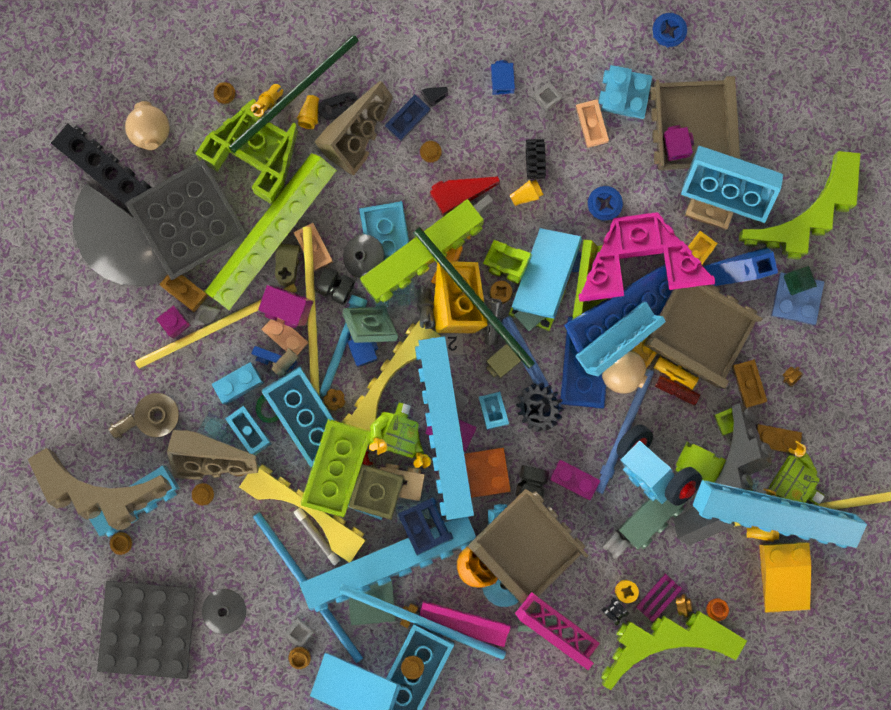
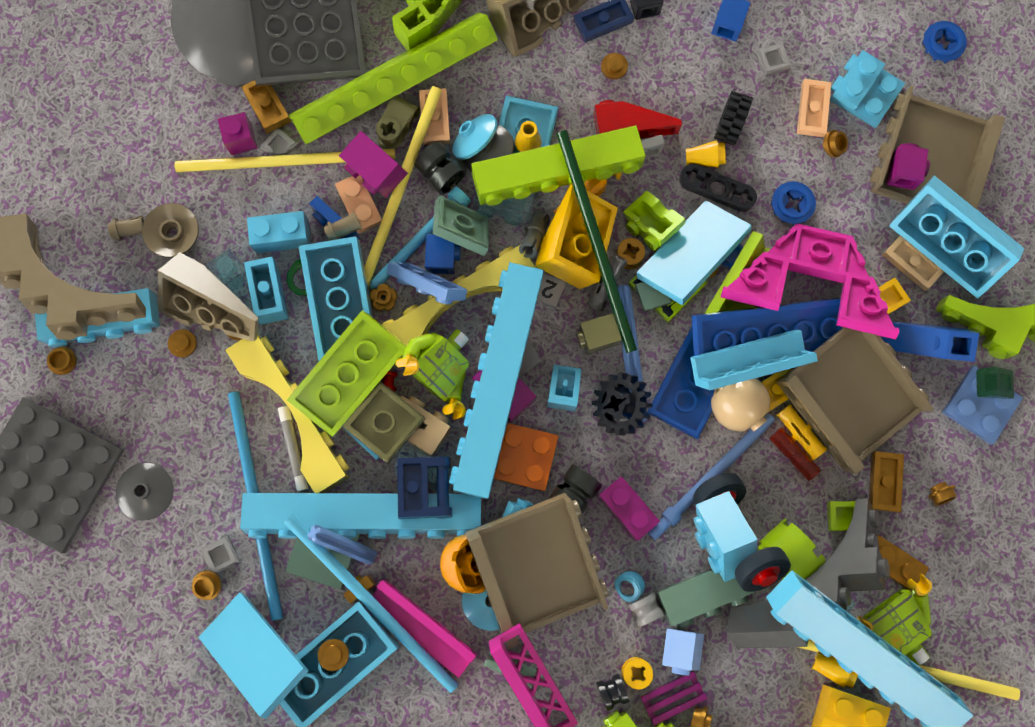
camera: 15 degrees right, 5 degrees down
none -> medium blue axle [308,525,377,565]
none -> medium blue plate [386,262,468,304]
none -> medium azure dish [452,114,497,160]
none -> yellow cone [515,121,542,152]
none -> medium azure piece [614,571,645,602]
none -> light blue brick [662,629,704,676]
none -> black beam [679,164,757,212]
none -> pearl gold plate [823,130,848,158]

